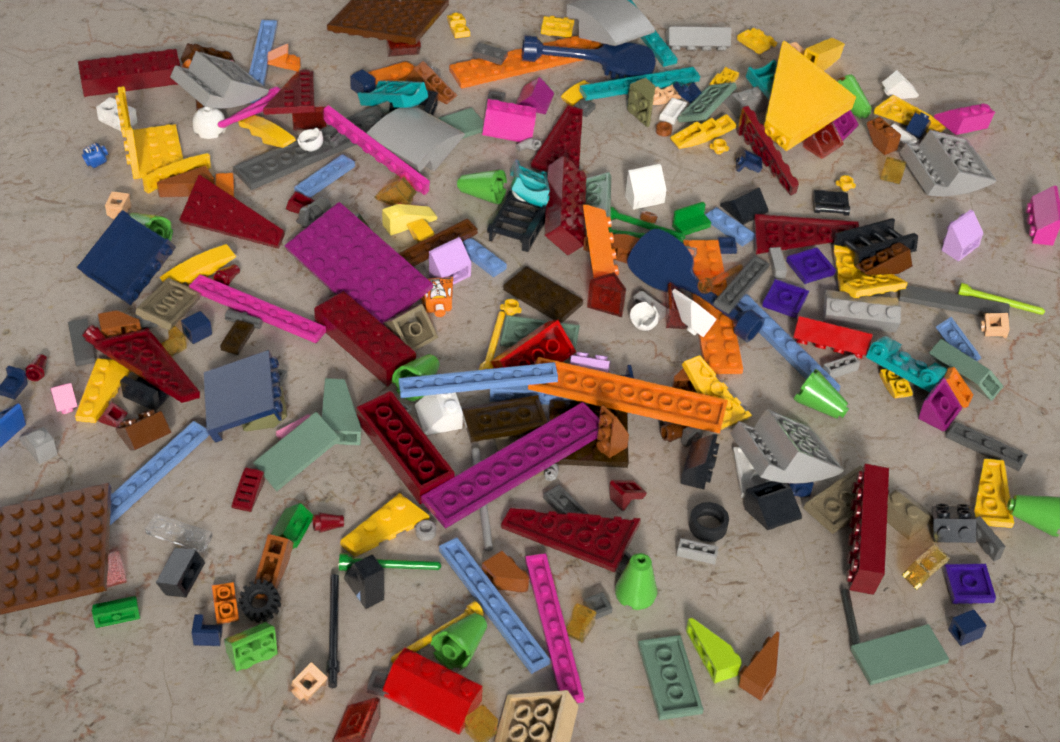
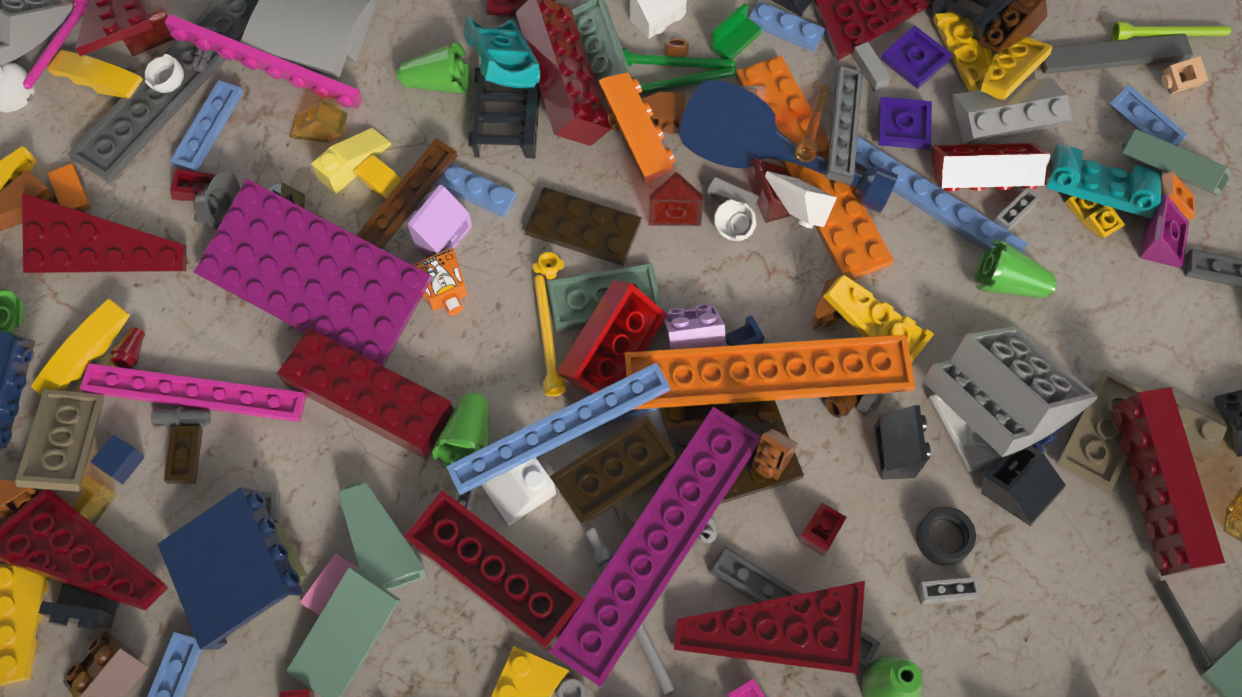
camera: 15 degrees left, 20 degrees up
dark red slope [98,402,128,428] -> none
dark pink piece [217,102,269,128] -> none
dark tan slope [383,304,439,351] -> none
dark blue tile [717,237,737,254] -> none

